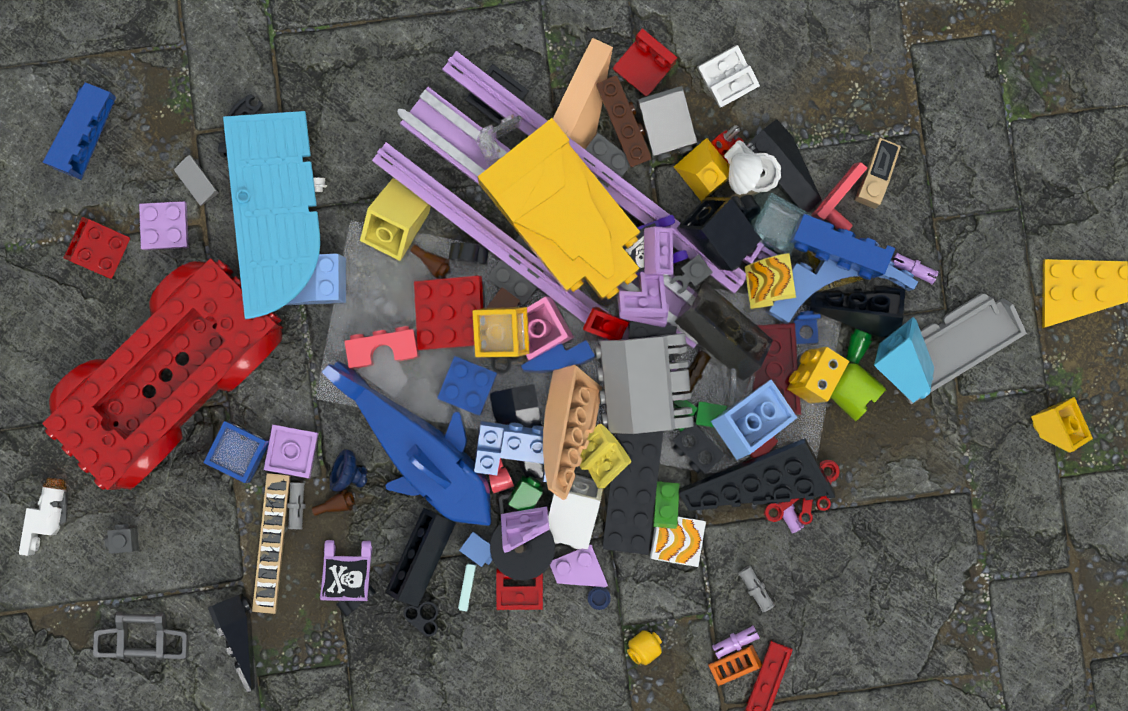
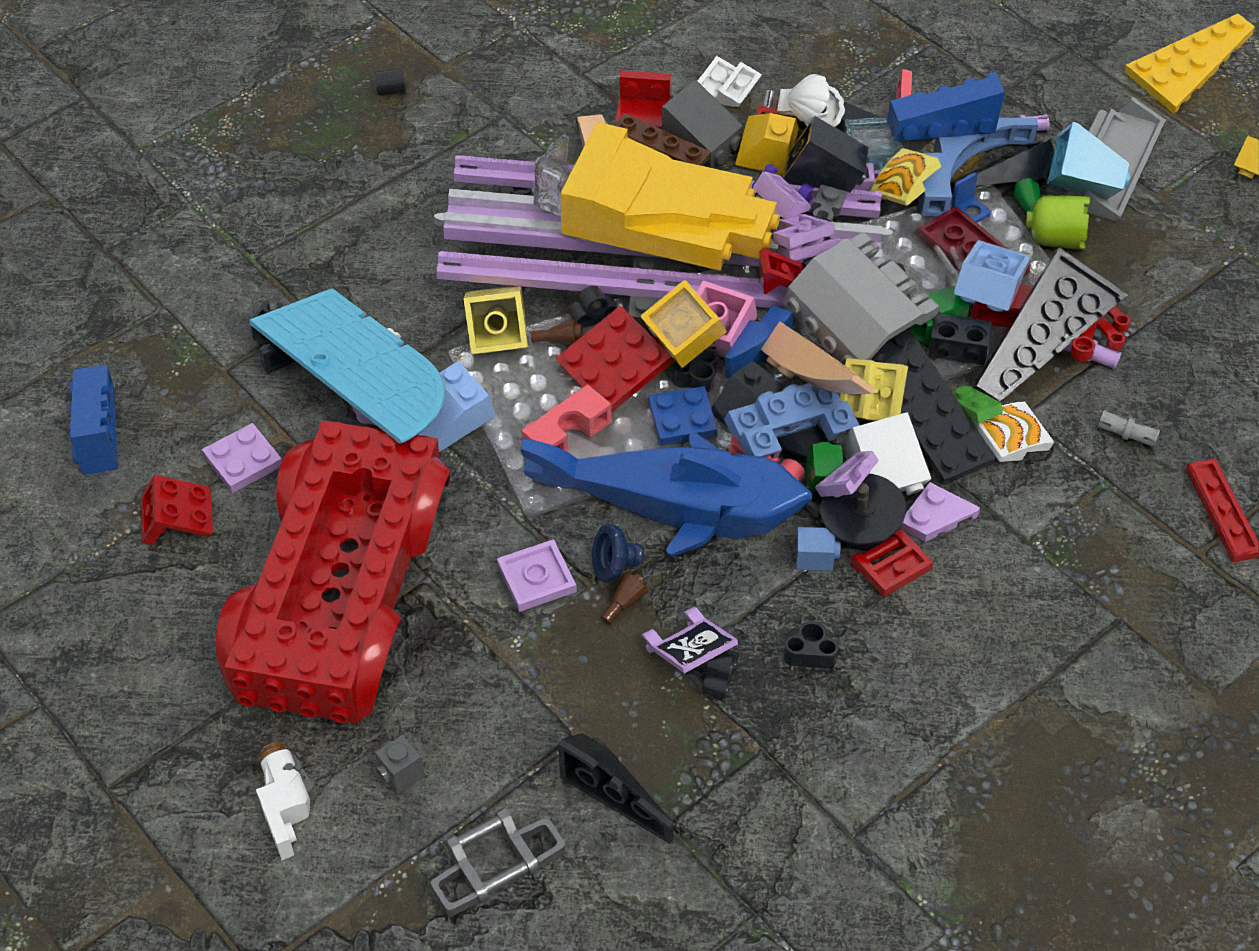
camera: 30 degrees left, 35 degrees down
light grey slope [174,155,219,206] -> none
piece [203,421,269,483] -> none
tile [252,473,291,614] -> none
light grey pin [287,483,306,529] -> none
black brick [385,508,456,607] -> none
light aqua tile [458,563,477,611] -> none
dark blue plate [588,587,611,610] -> none
yellow head [627,630,662,665] -> none
clear smoke slope [674,281,773,381] -> none
orange slope [708,644,762,686] -> none
lavender pin [712,625,760,659] -> none
yellow piece [787,347,849,403] -> none
tan slope [854,138,901,209] -> none

